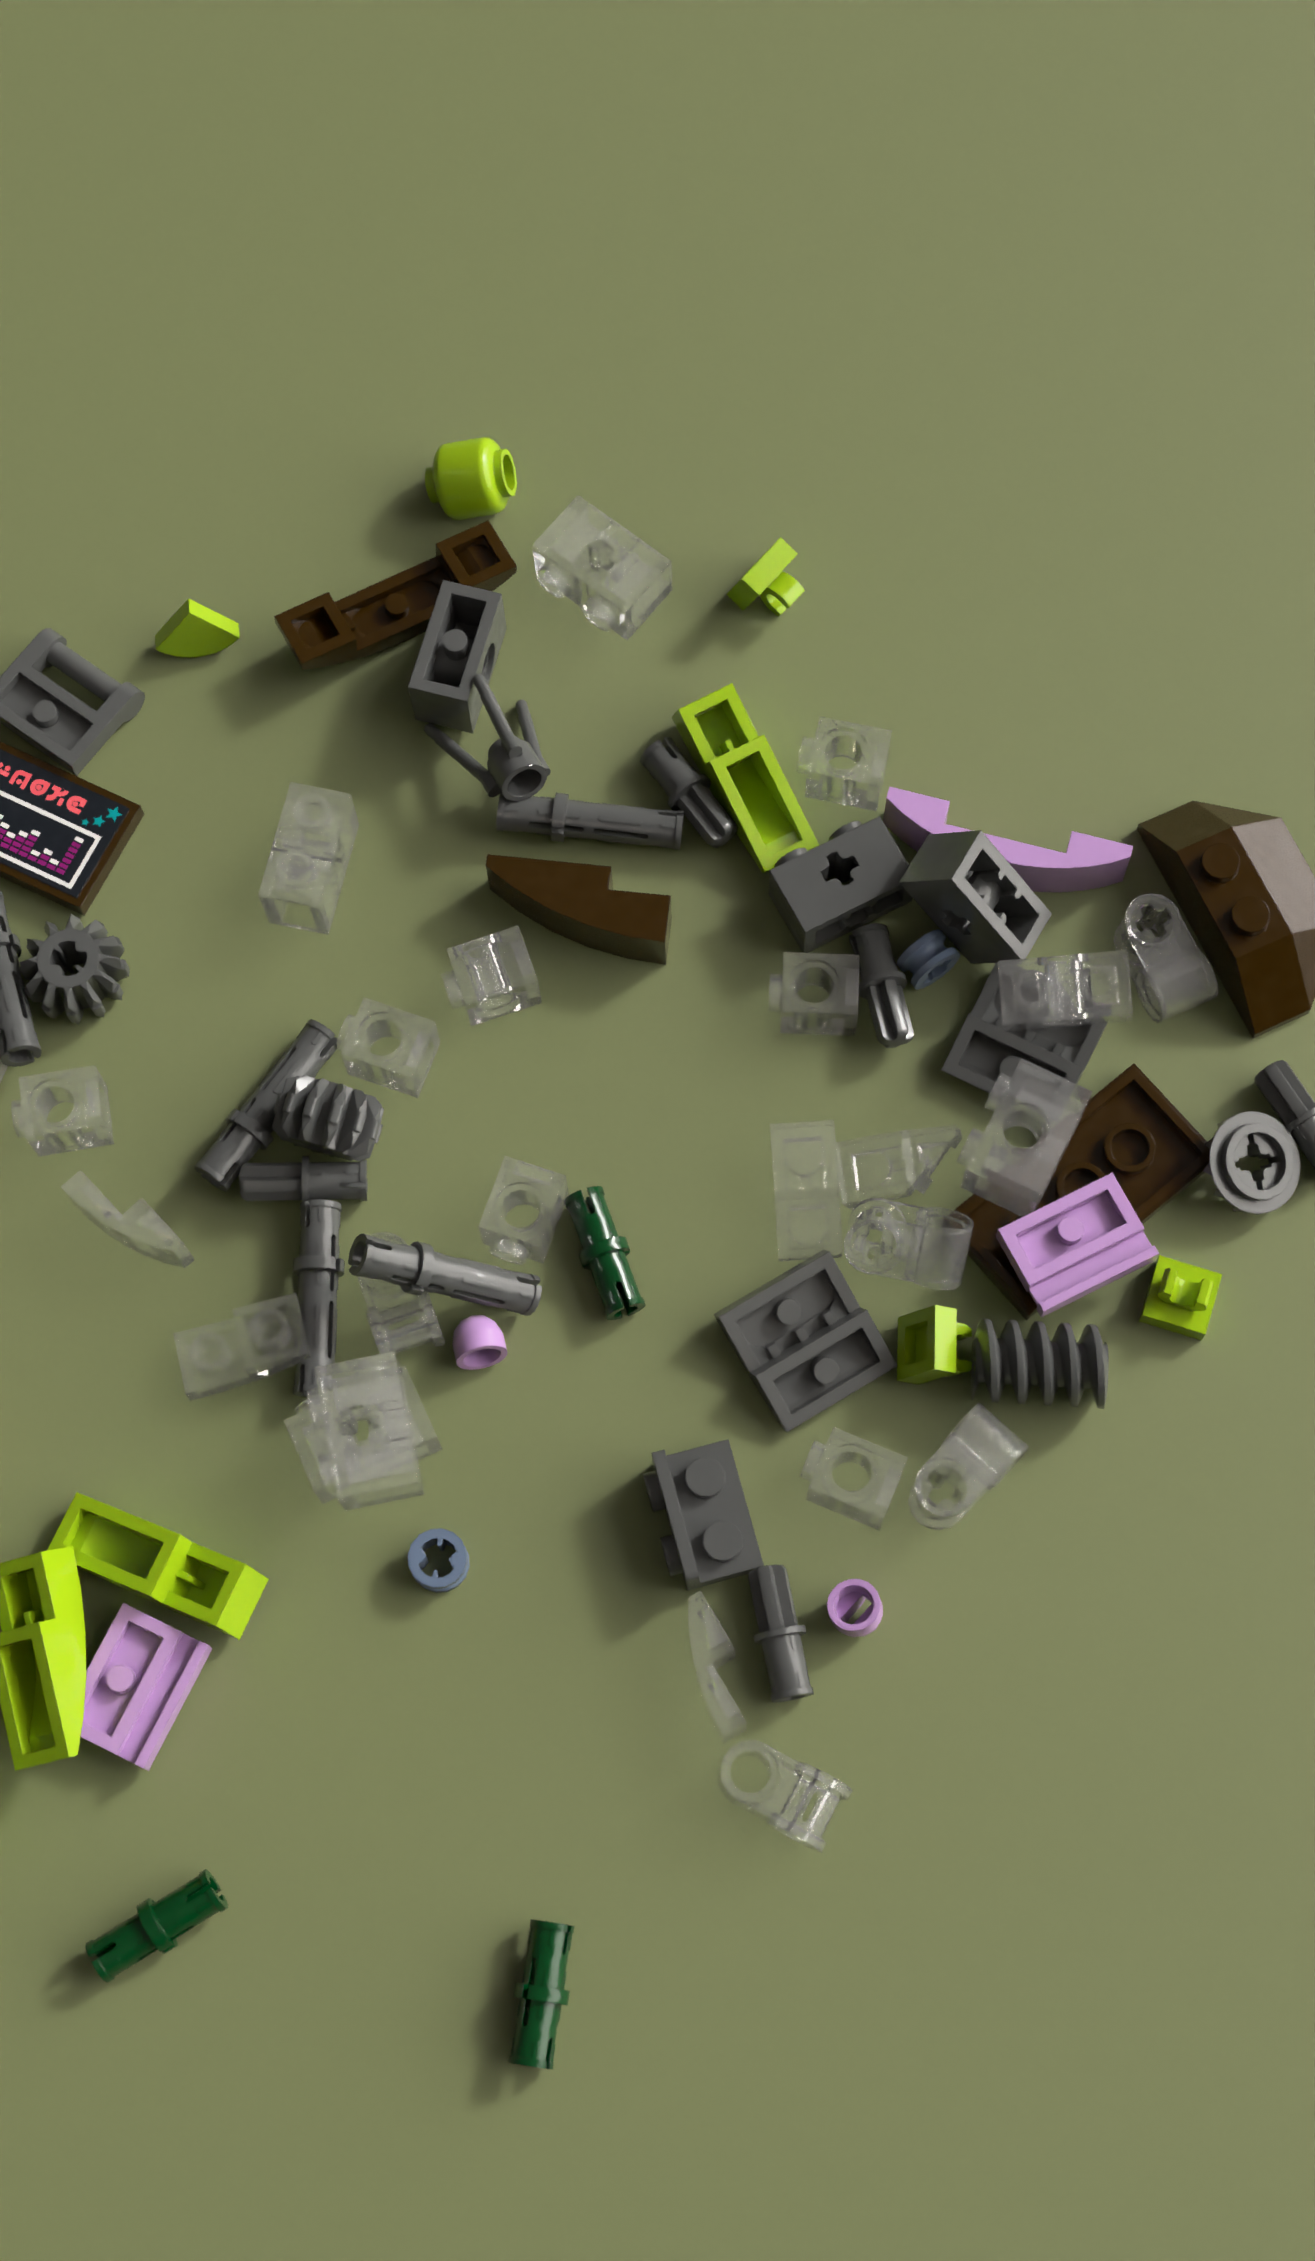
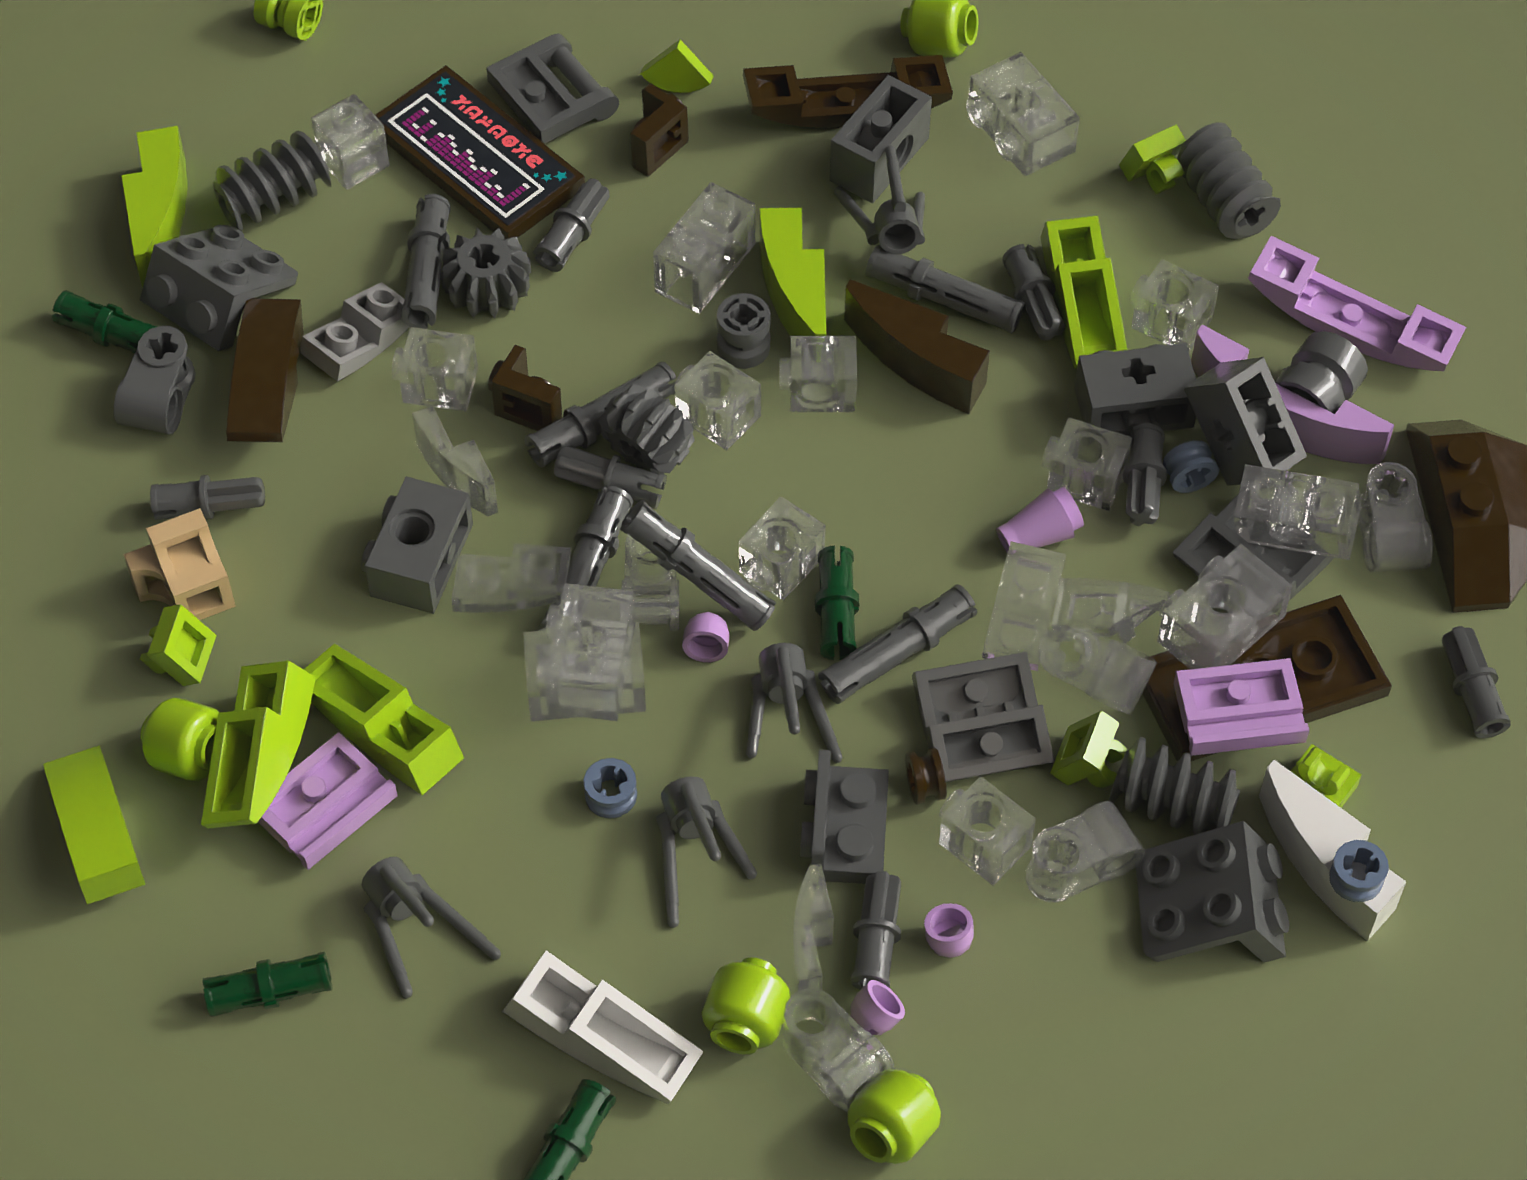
camera: 15 degrees right, 15 degrees down
gear [1203,1111,1300,1215] -> none
none -> dark grey brick [361,476,473,614]
none -> dark grey plant [361,857,501,998]
none -> dark brown bracket [488,345,562,431]
none -> white slope [502,950,704,1104]
none -> dark grey axle [533,178,610,272]
none -> dark brown bracket [630,84,689,177]
none -> dark grey plant [656,776,757,928]
none -> lime head [702,957,791,1054]
none -> dark grey wheel [716,293,771,369]
none -> dark grey plant [746,643,843,763]
none -> lime slope [759,208,826,367]
none -> dark grey pin [818,584,977,704]
none -> lime head [847,1069,941,1164]
none -> lavender hinge [850,980,905,1035]
none -> dark brown bush [905,748,947,805]
none -> lavender cone [996,487,1084,558]
none -> dark grey bracket [1135,821,1289,962]
none -> dark grey piece [1177,122,1281,239]
none -> lavender slope [1248,236,1466,371]
none -> white slope [1259,760,1406,941]
none -> dark grey wheel [1275,331,1368,414]
none -> sand blue bush [1329,840,1389,902]

